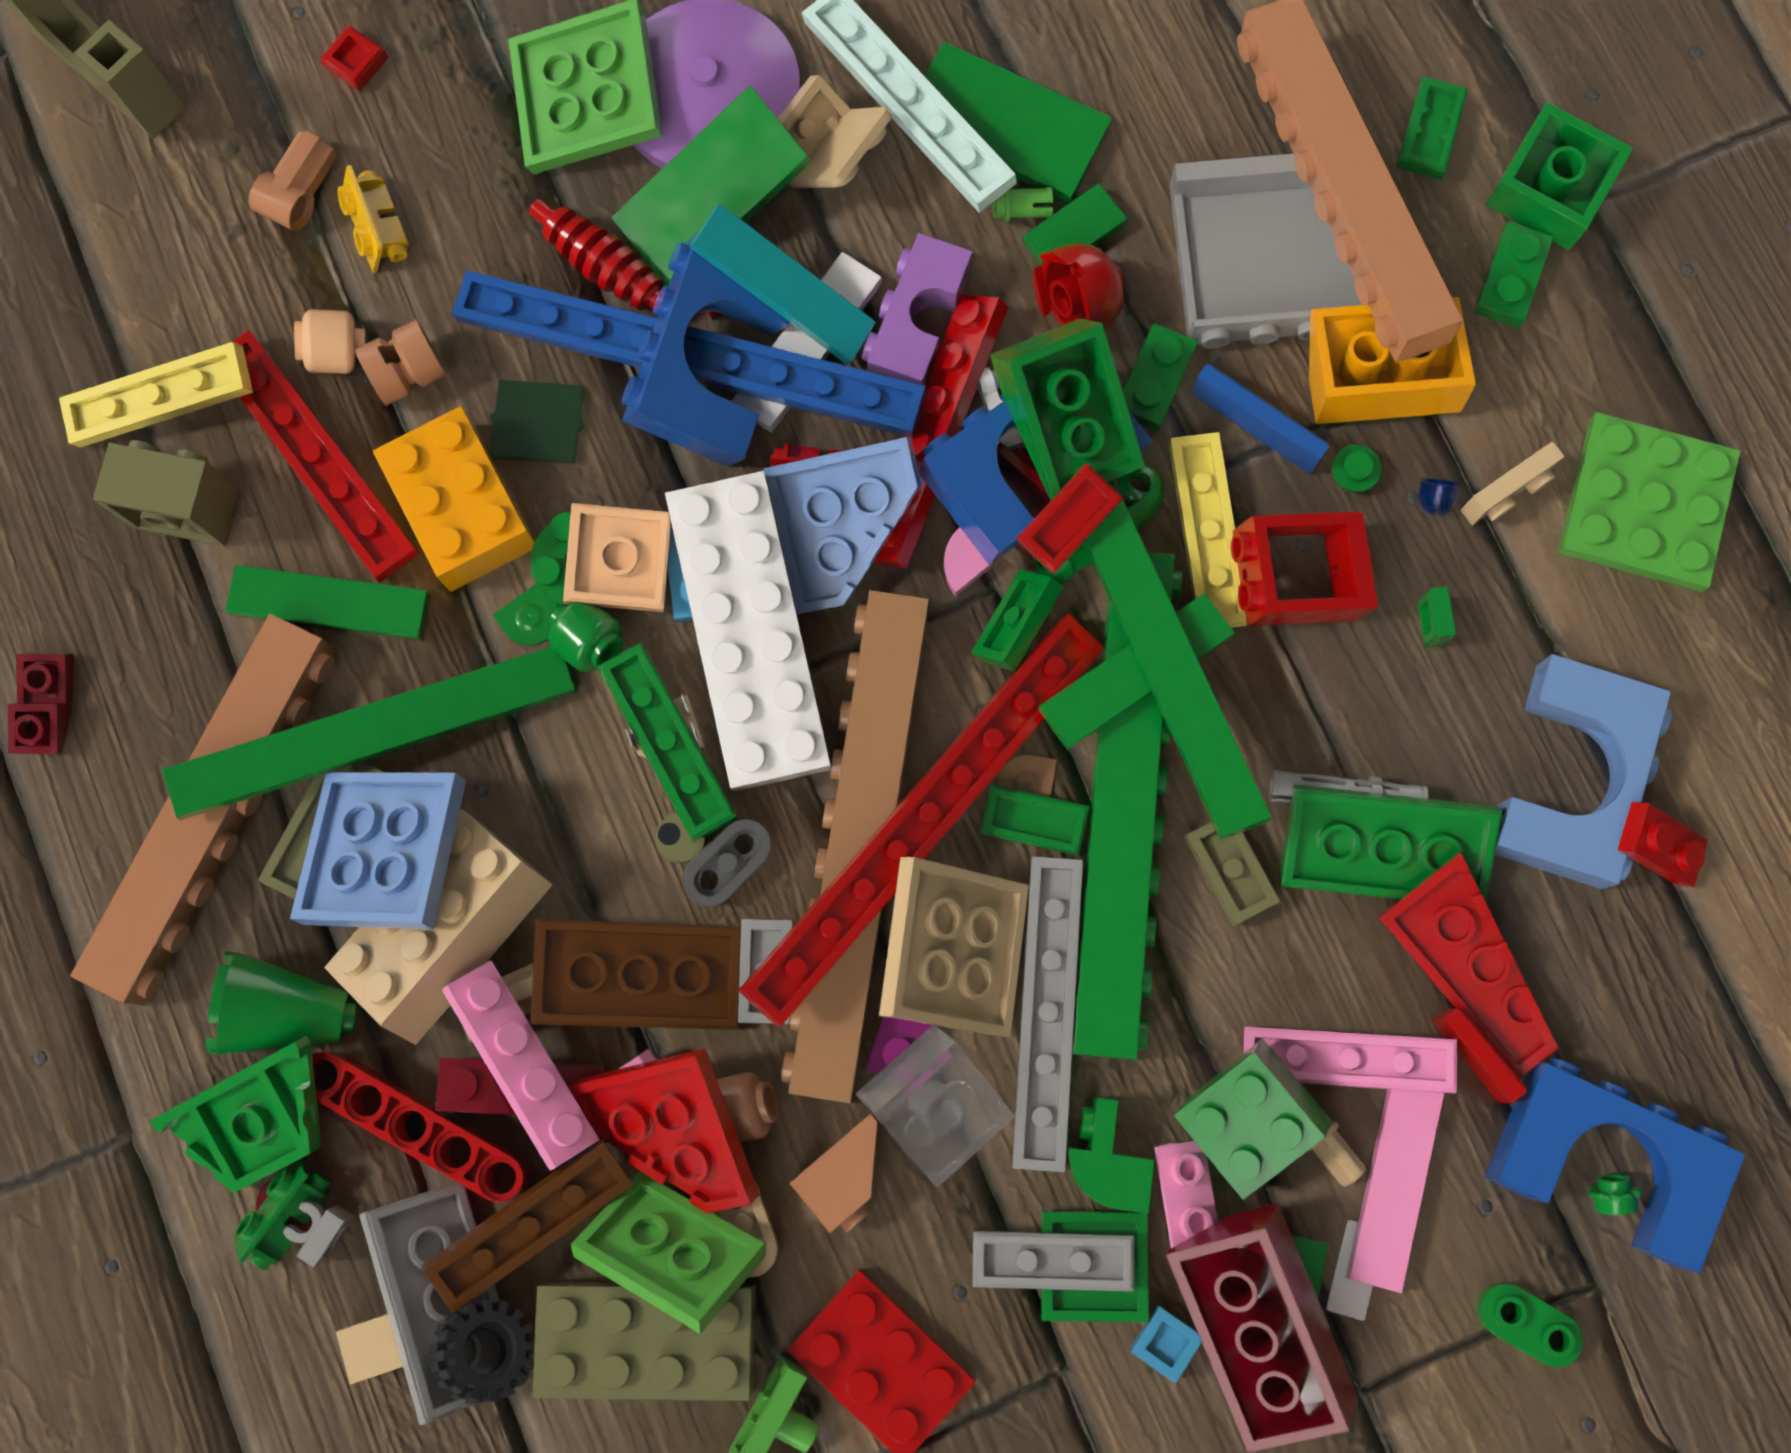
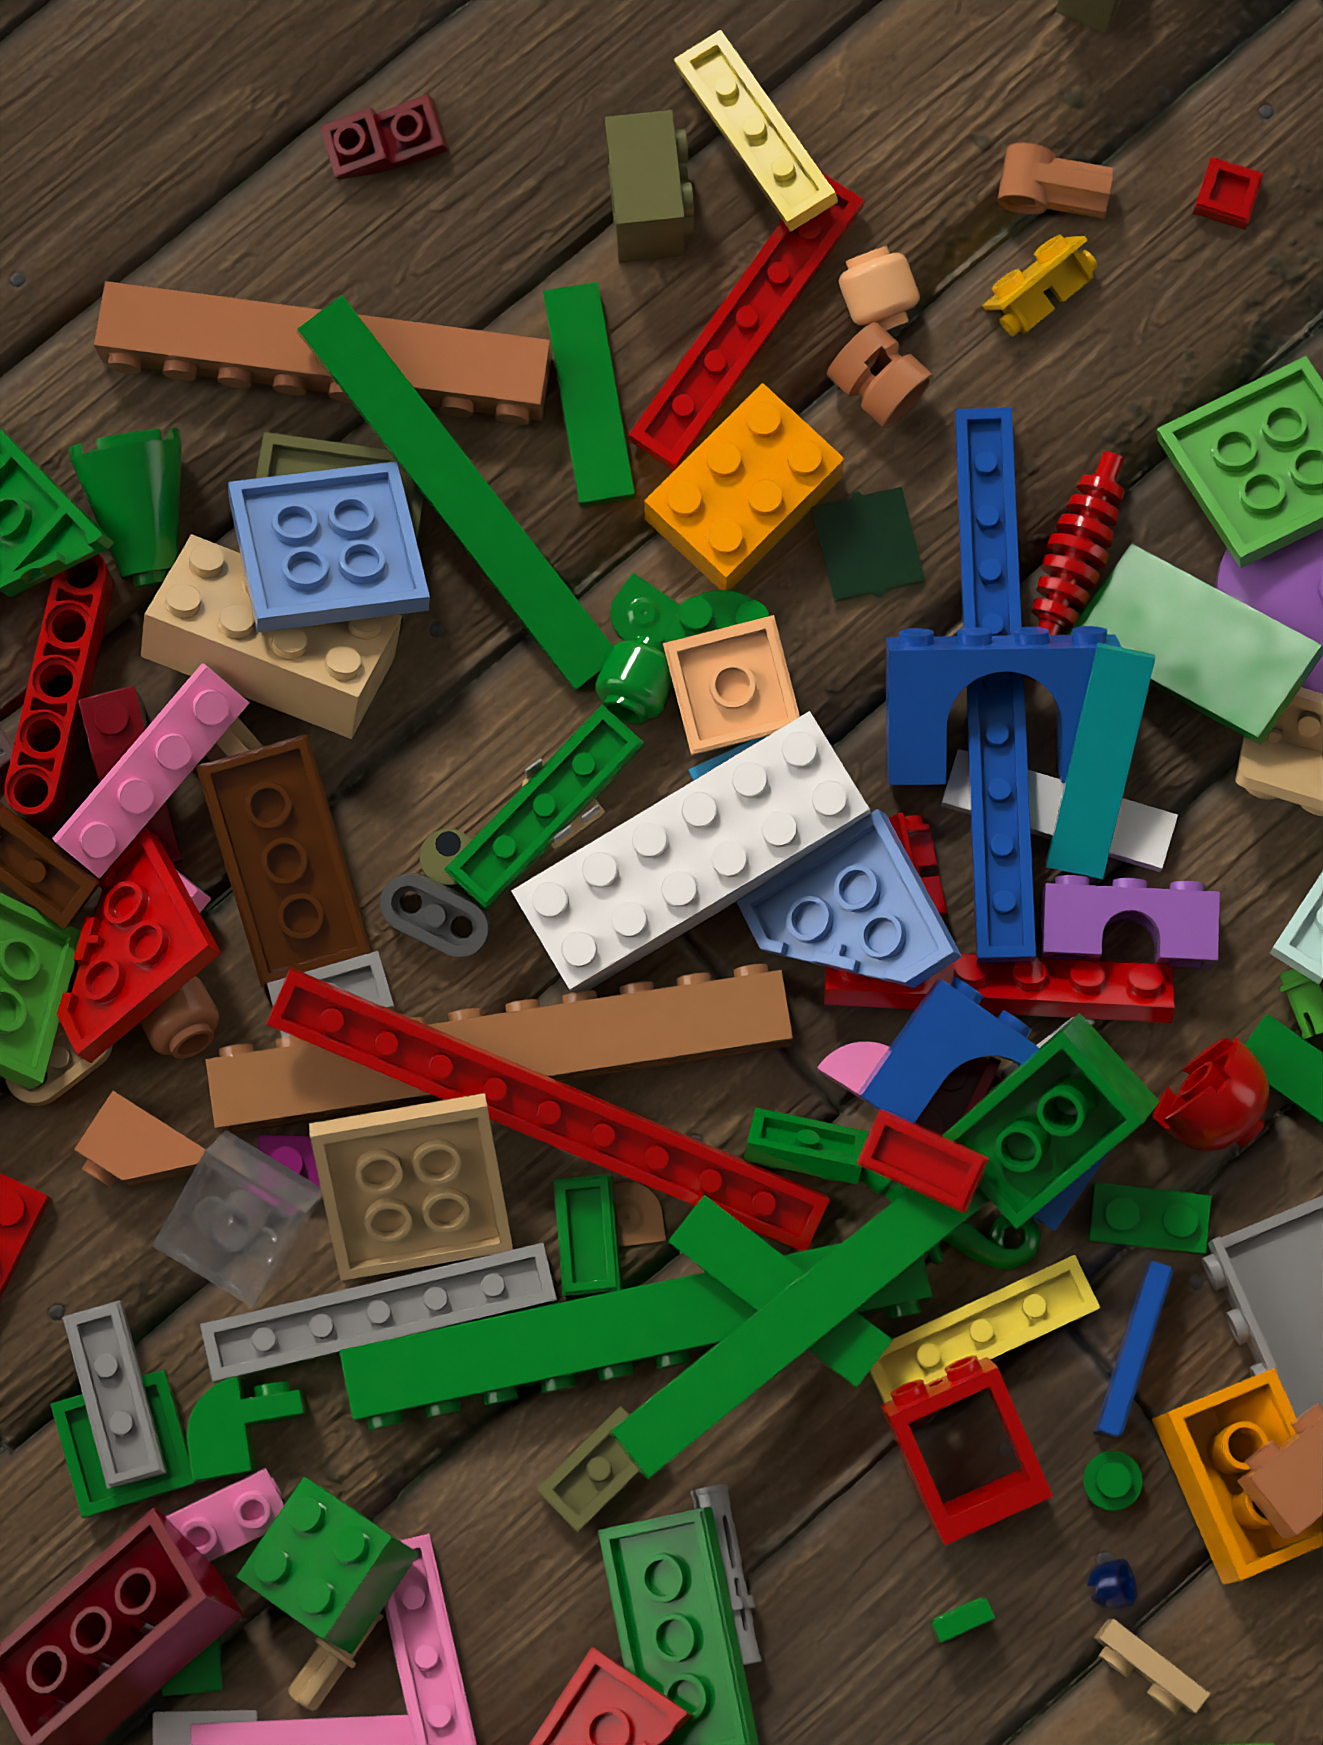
camera: 70 degrees right, 0 degrees up
dark azure plate [1129,1305,1202,1384] -> none

